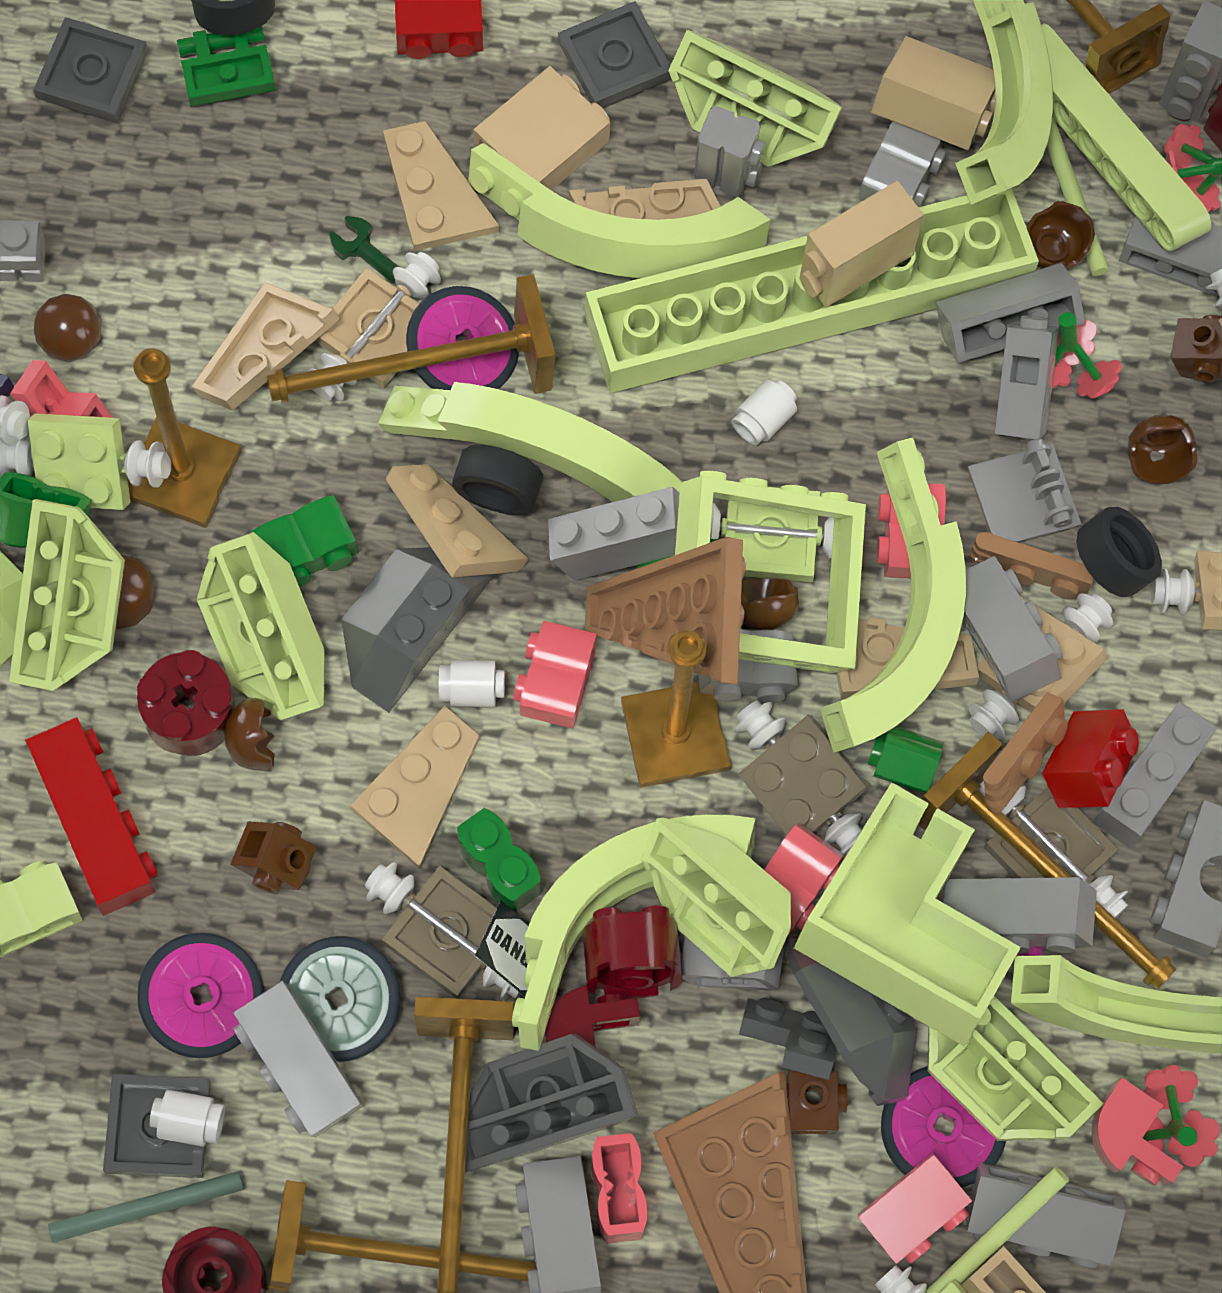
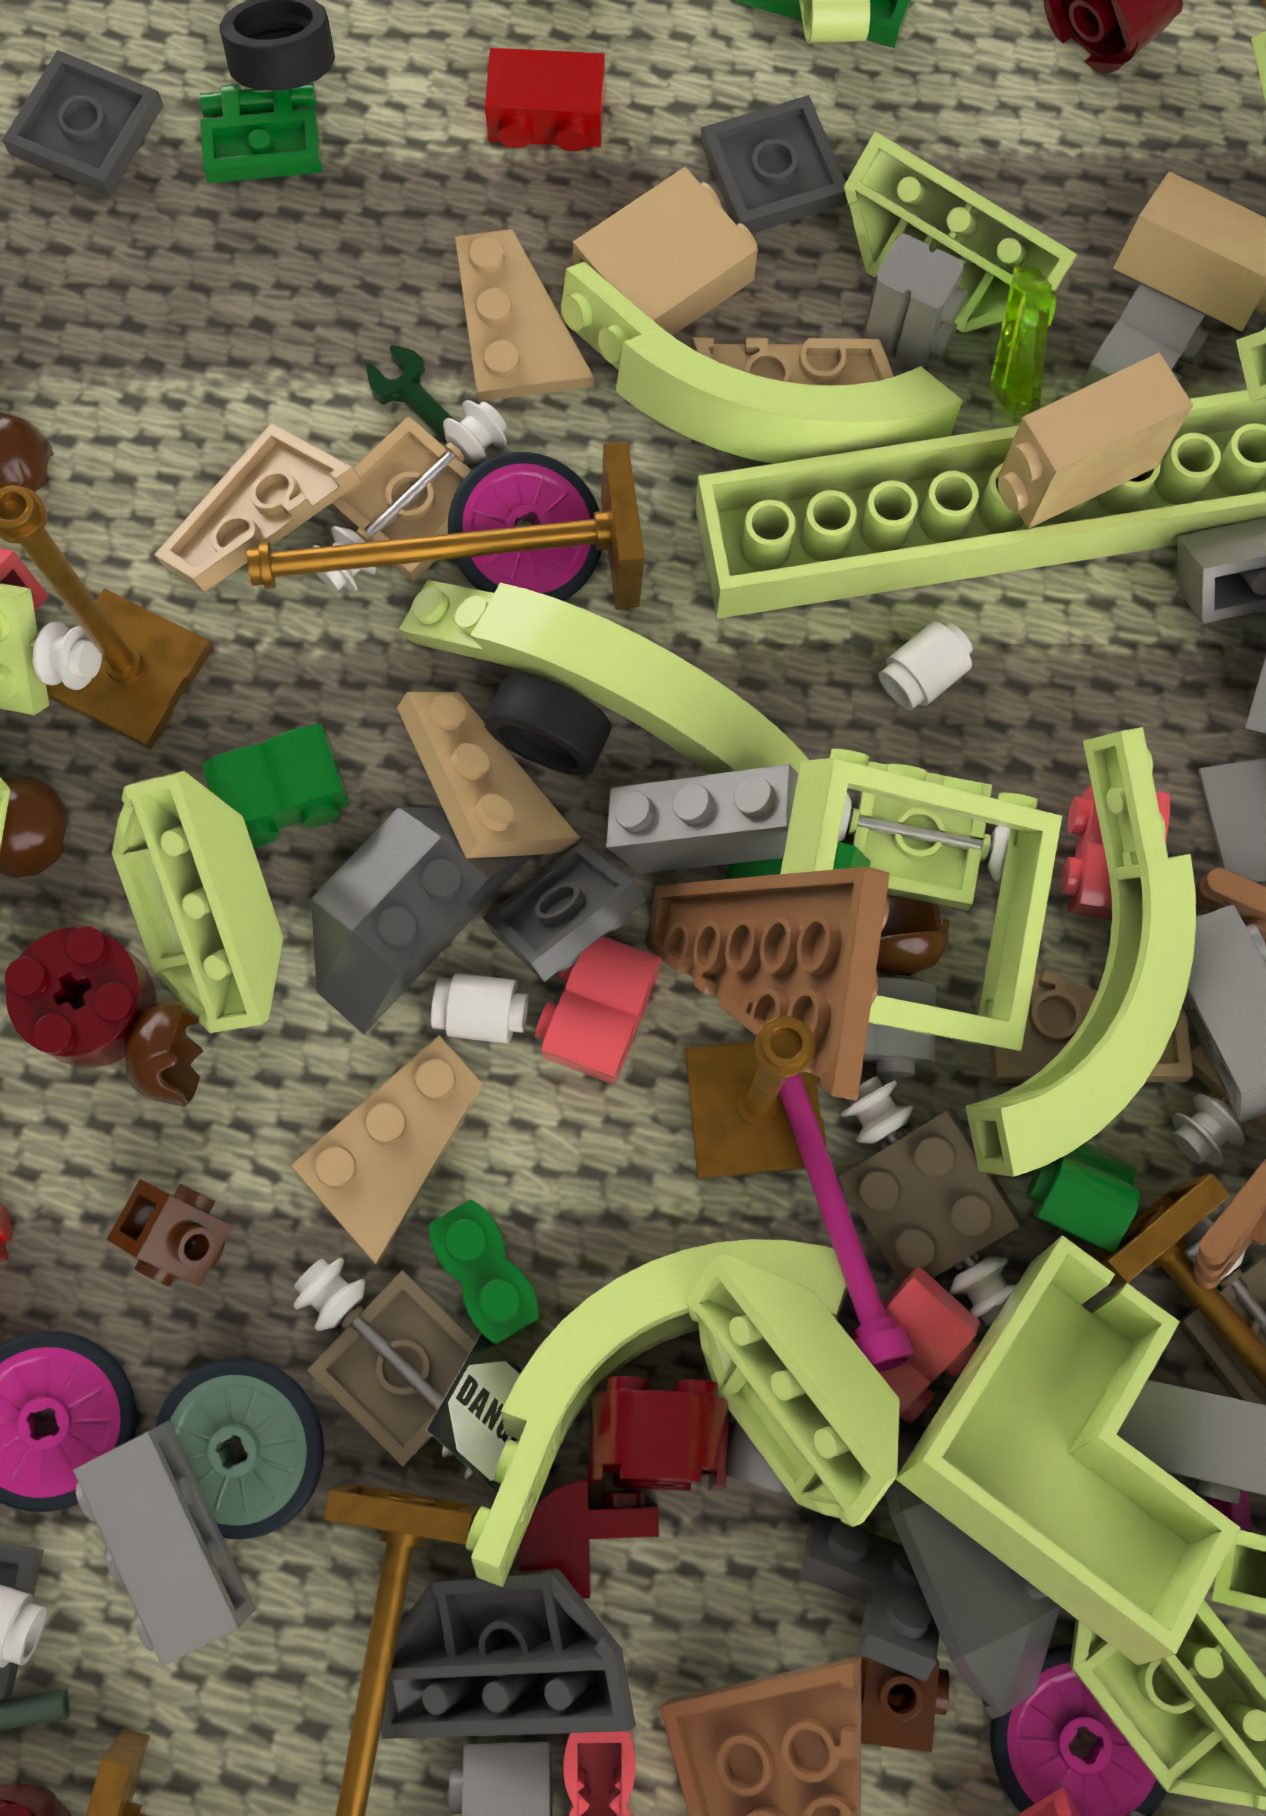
camera: 10 degrees right, 5 degrees up
none -> dark grey plate [483,841,647,982]
none -> dark pink piece [779,1074,916,1373]
none -> clear neon green wing [990,266,1056,424]

